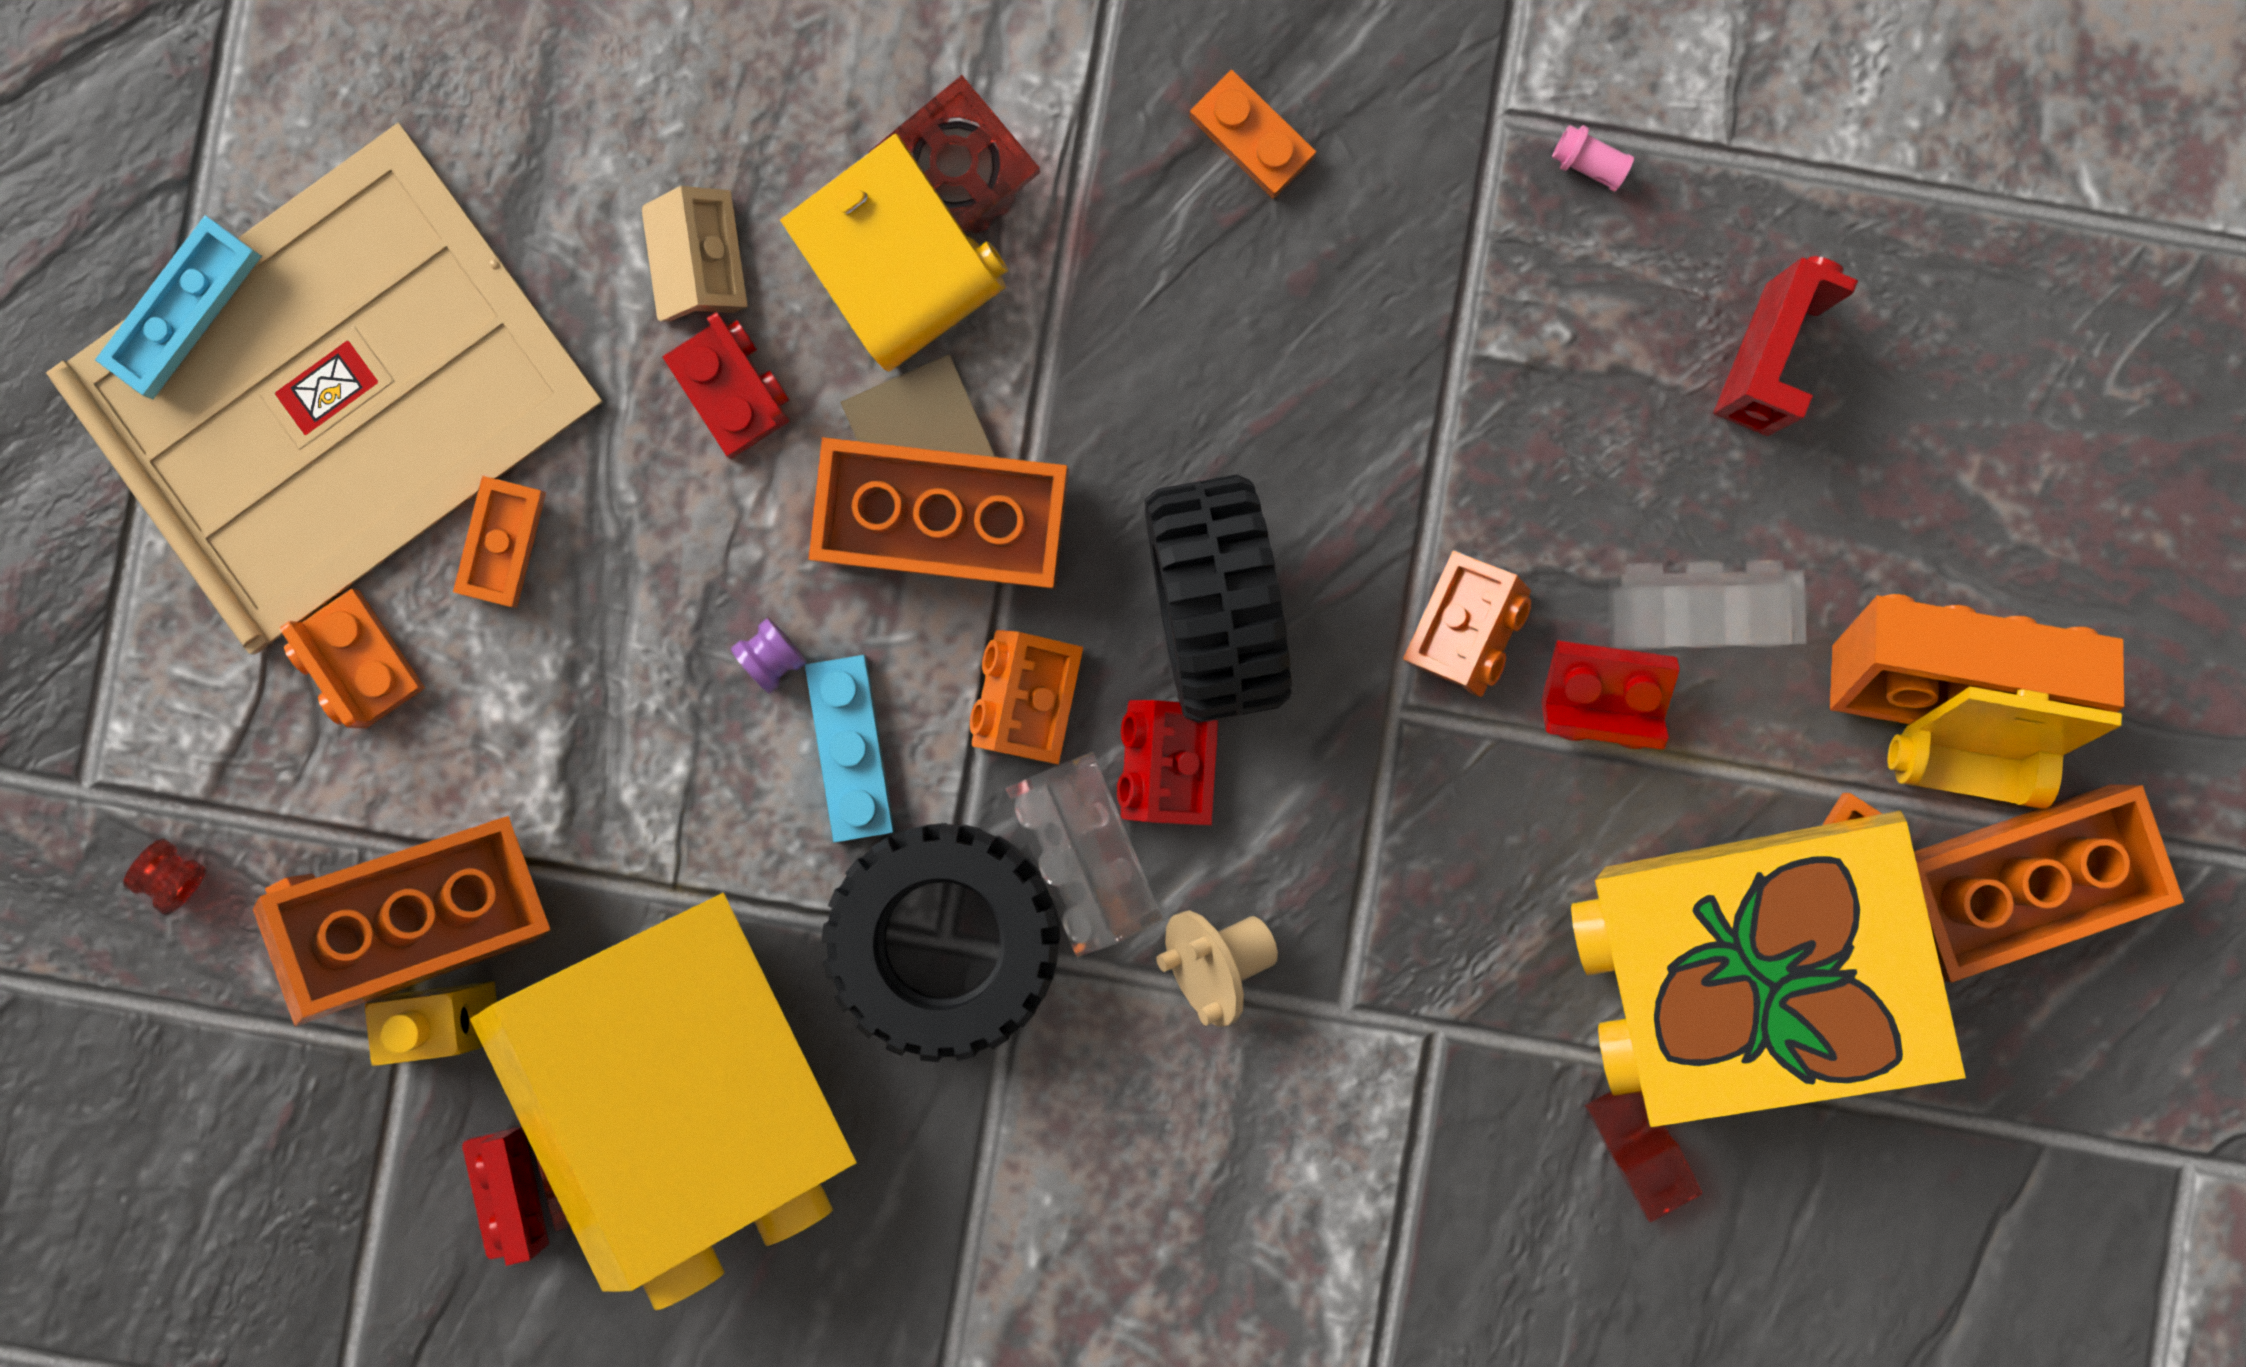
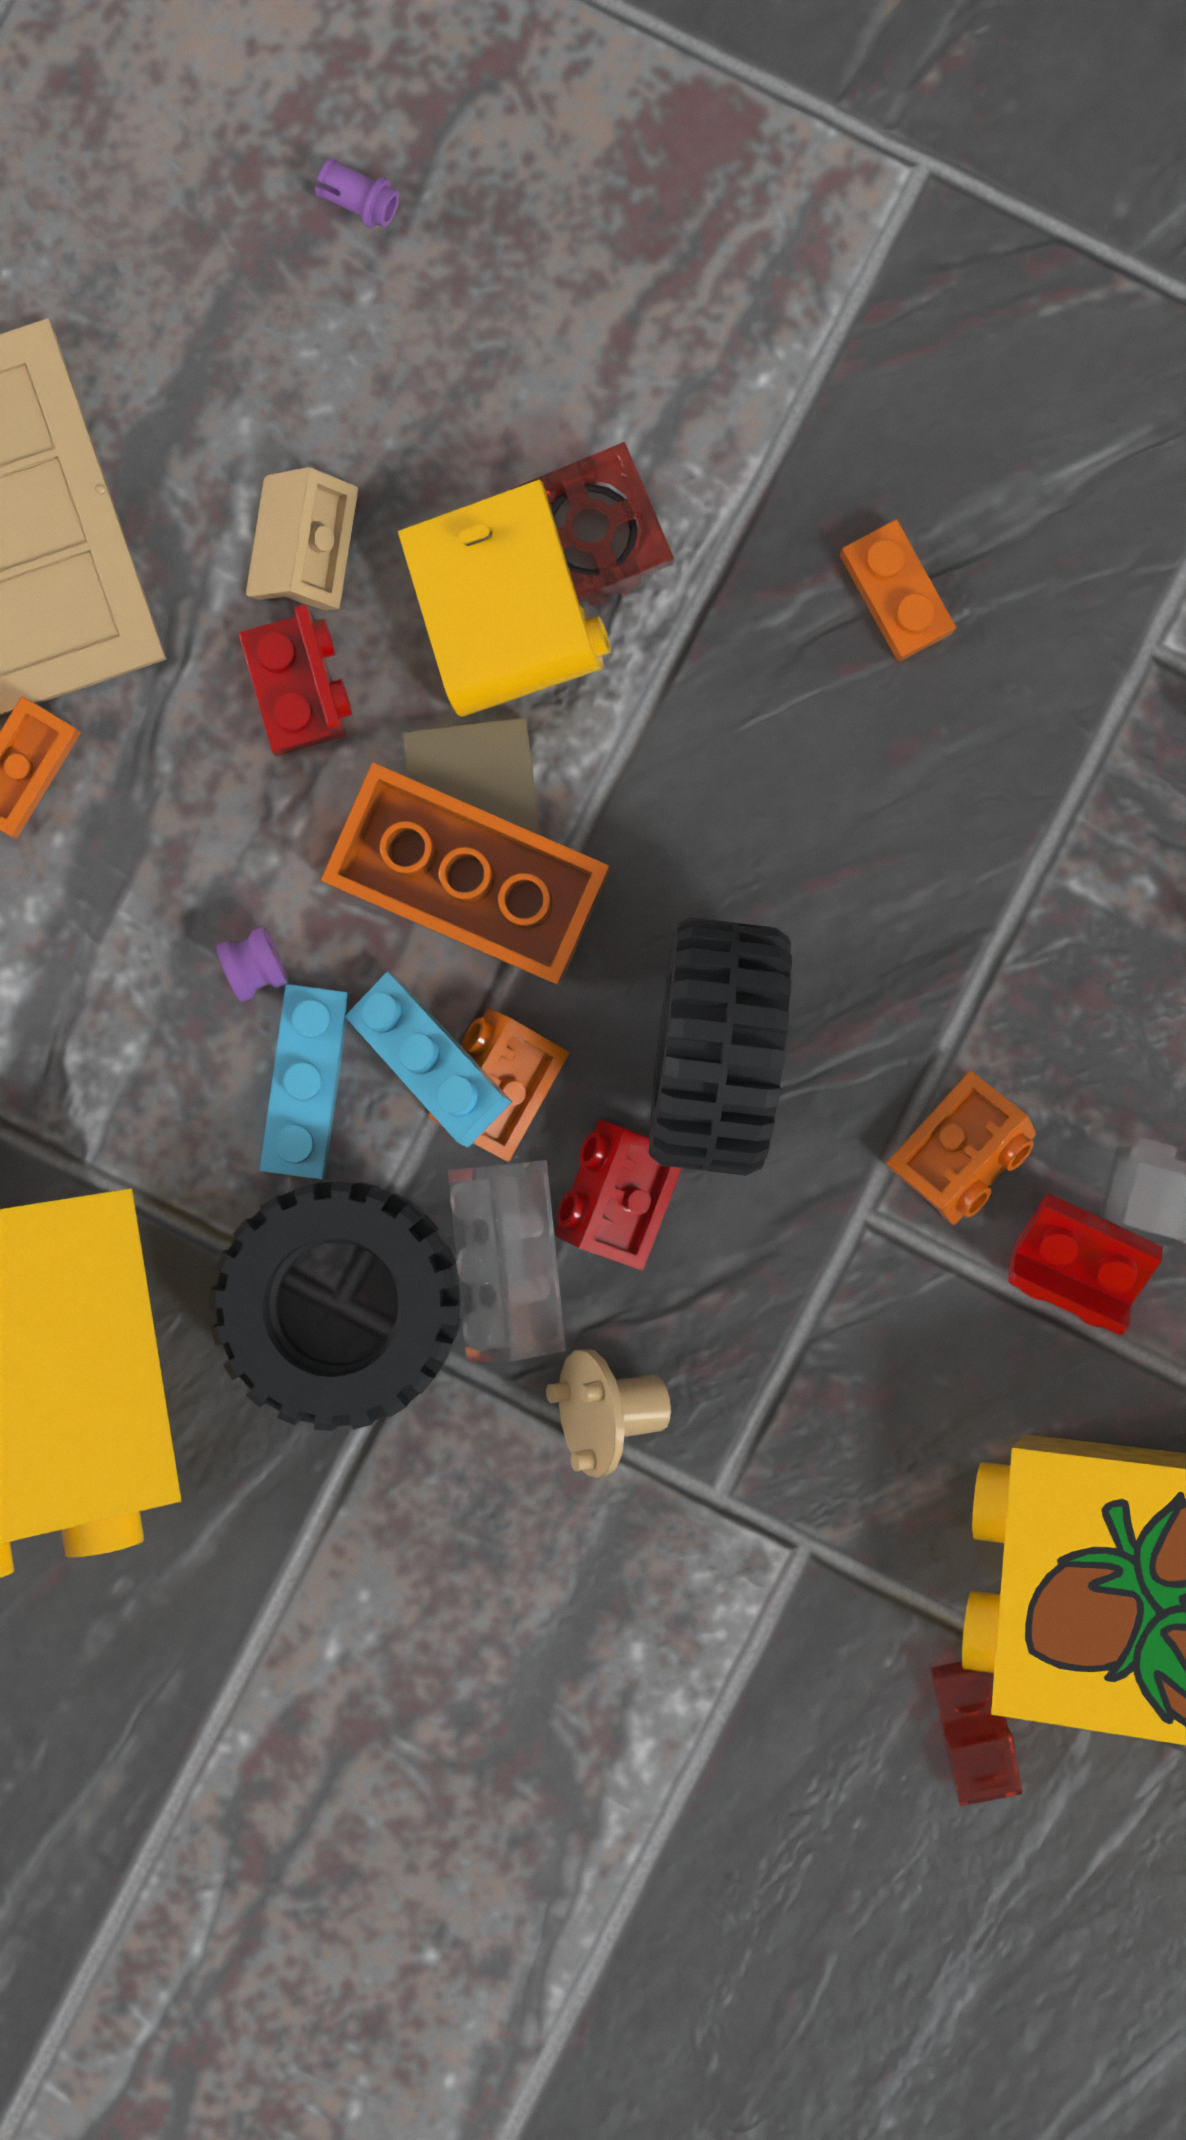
camera: 15 degrees right, 0 degrees up
none -> medium azure plate [345,971,512,1147]

